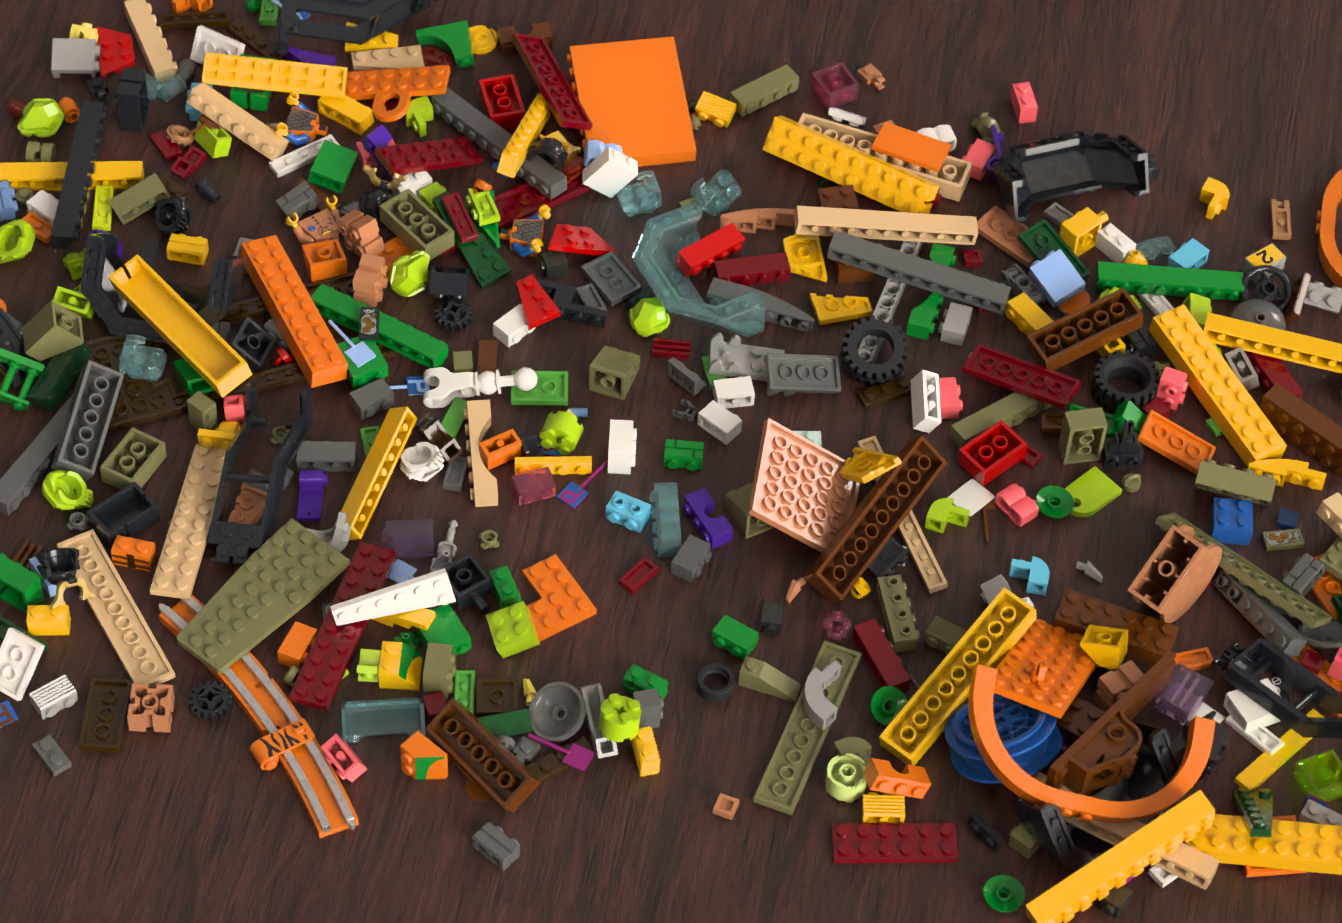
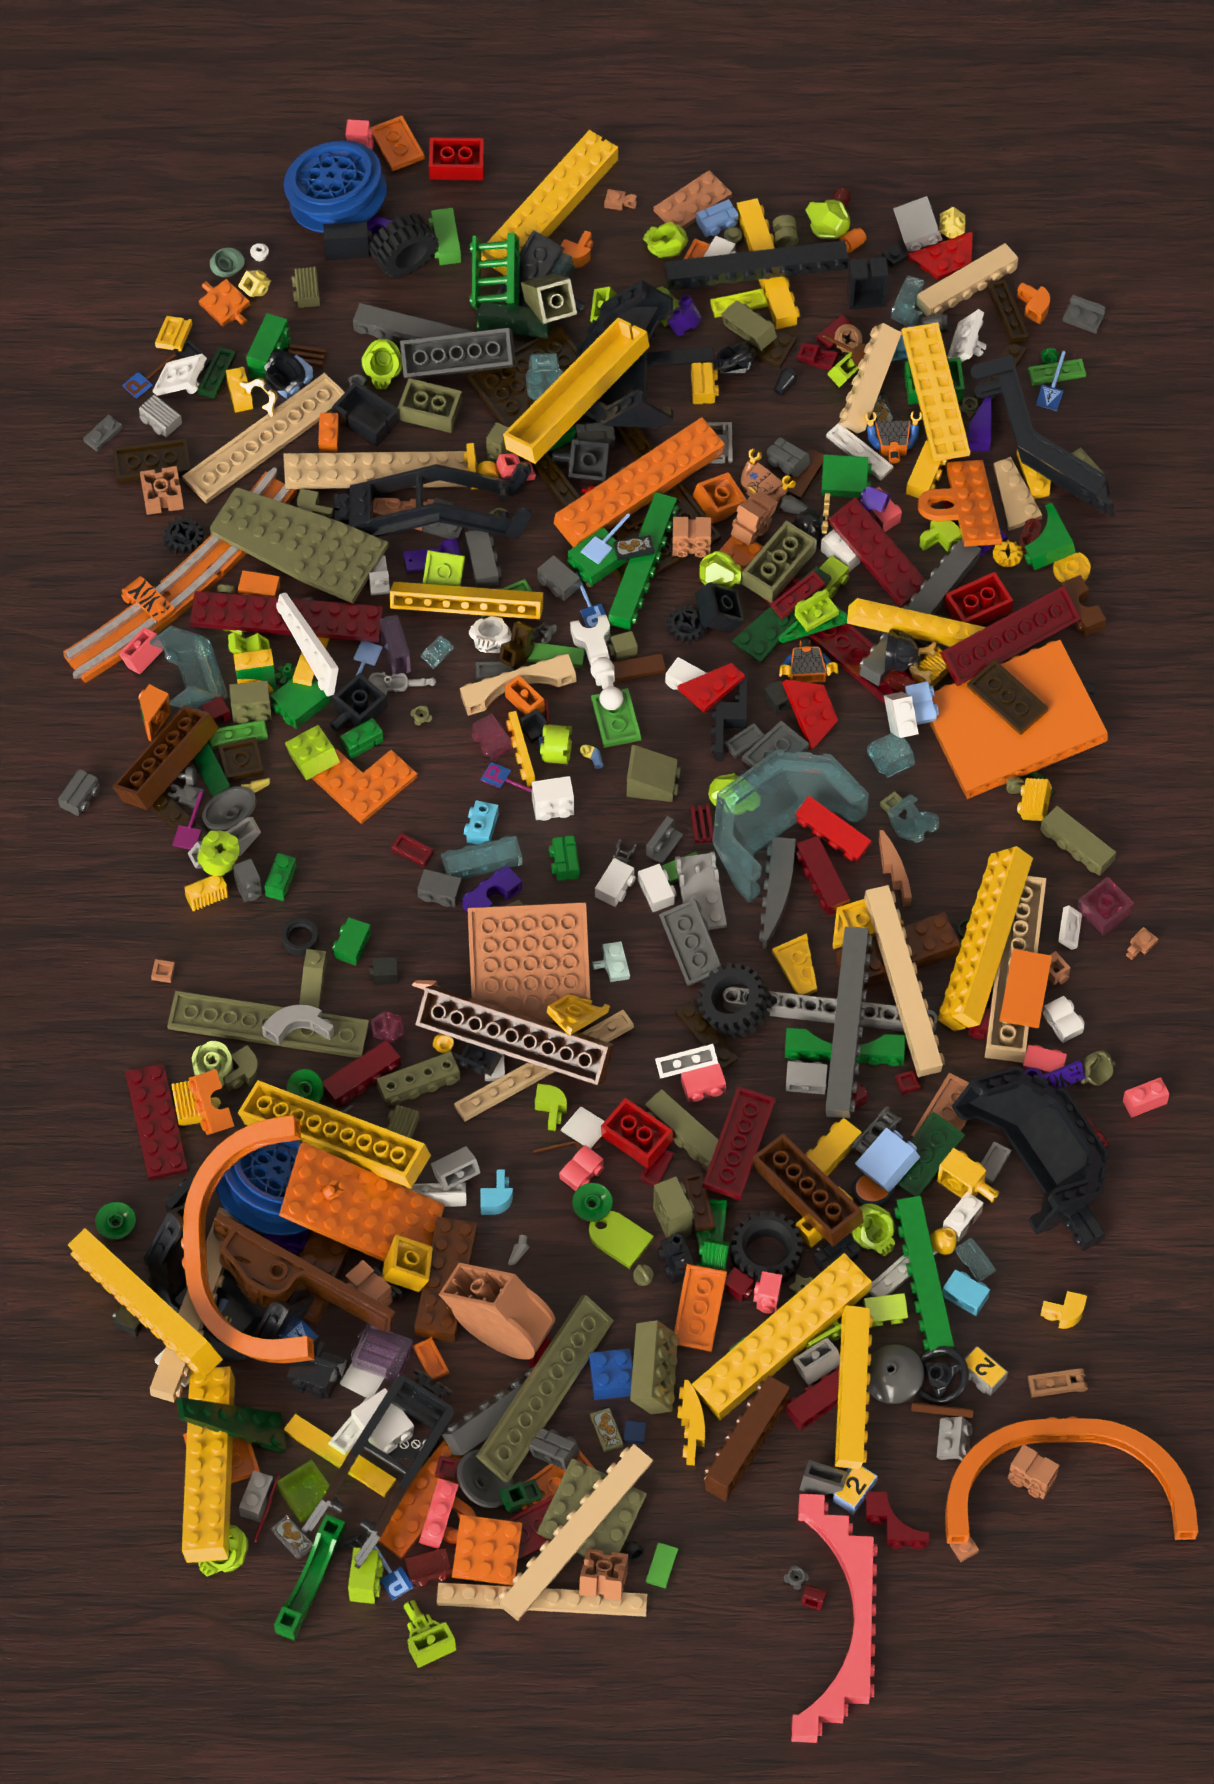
camera: 80 degrees right, 10 degrees up
none -> olive brick [297,489,334,519]
none -> clear light blue brick [420,635,454,669]
none -> lime tile [422,550,465,586]
none -> dark brown plate [967,659,1048,735]
none -> yellow gear [993,539,1023,567]

